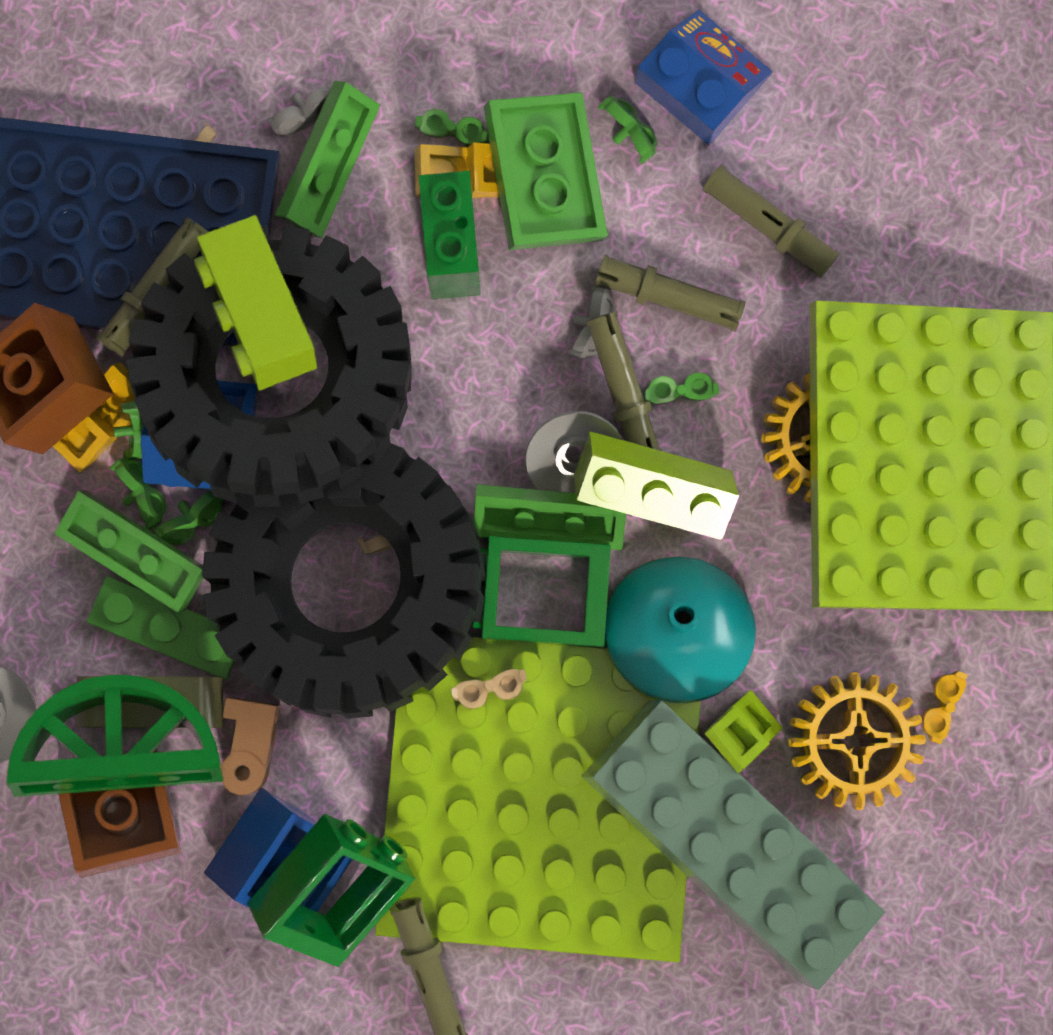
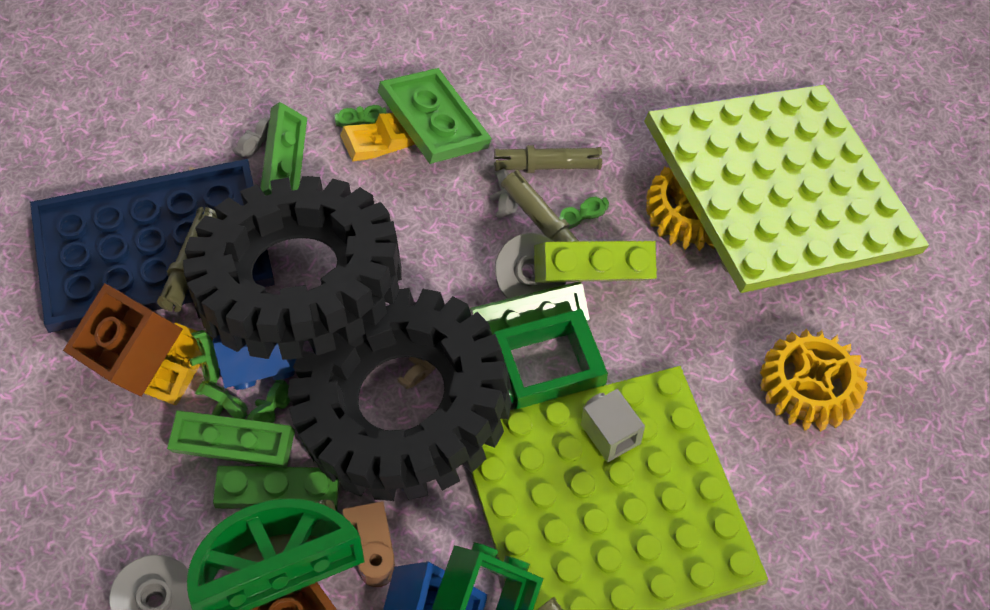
camera: 20 degrees left, 25 degrees down
lime brick [194,215,317,391] -> none
green window [418,171,481,300] -> none
tan piece [451,669,527,709] -> none
sand green brick [581,700,886,990] -> none
bright green piece [598,96,657,164] -> none
teal dish [605,557,756,703] -> none
blue slope [635,9,773,145] -> none
olive pin [702,165,840,279] -> none
lime slope [704,690,783,773] -> none
yellow piece [921,671,968,745] -> none
none -> light grey brick [581,388,645,463]

